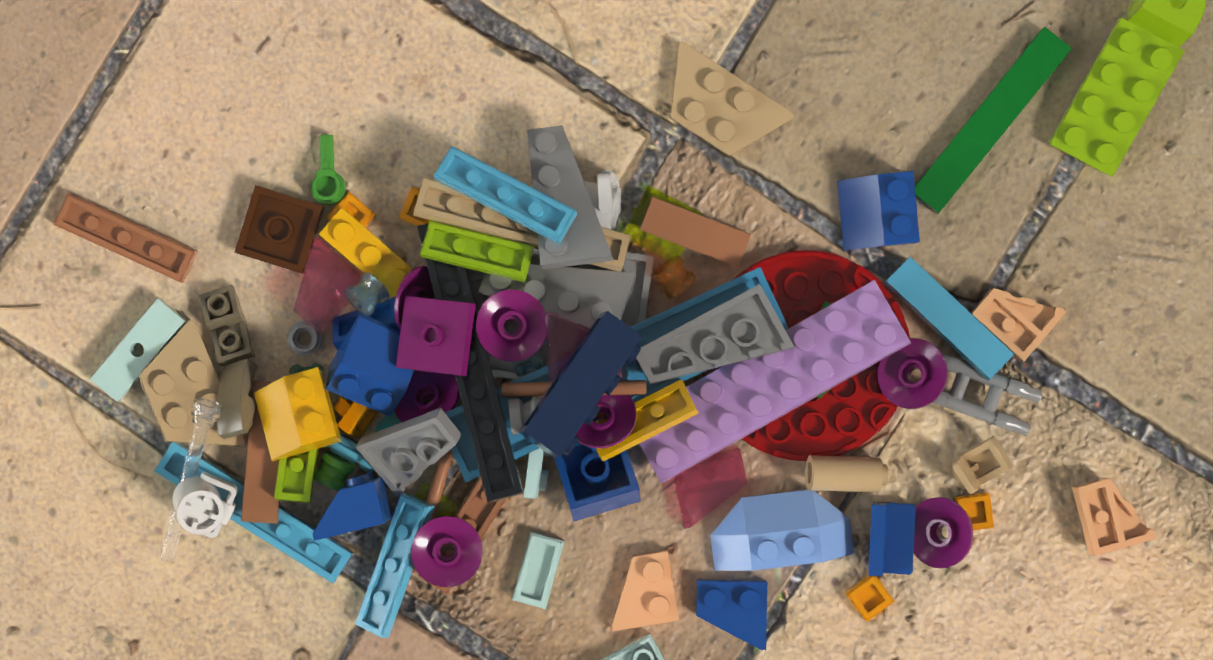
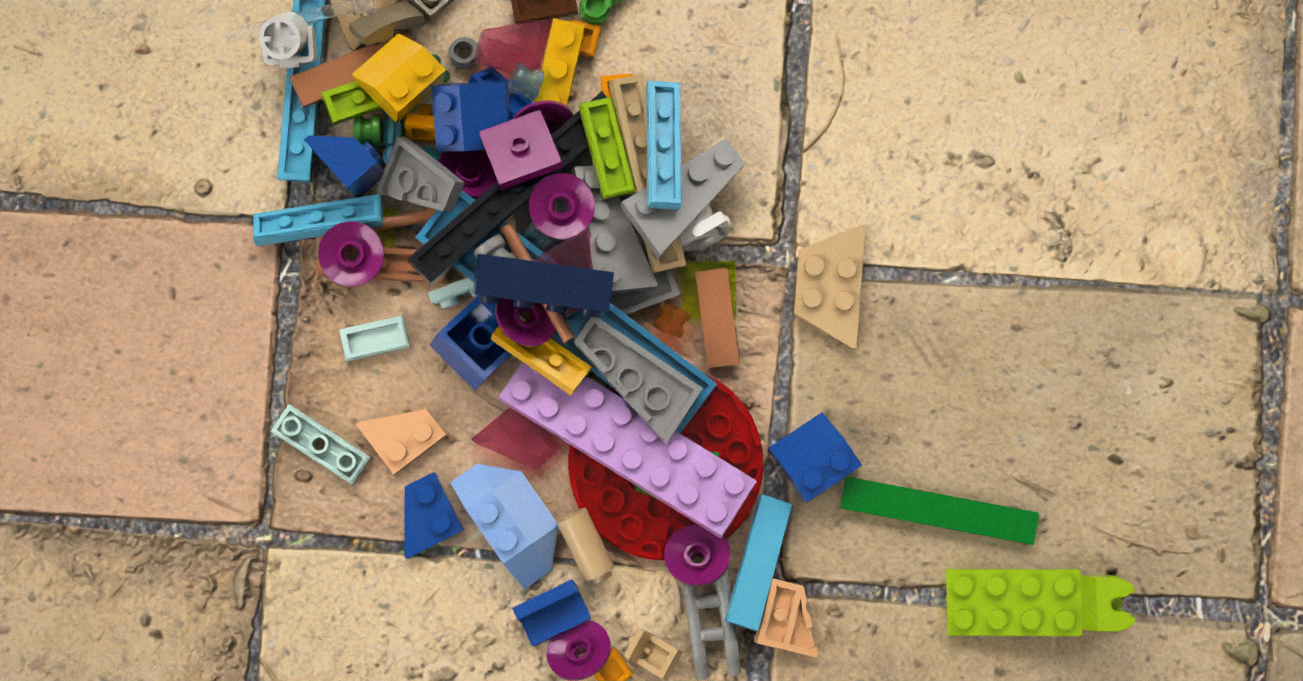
camera: 60 degrees right, 5 degrees down
light orange tile [845,575,895,622] -> none

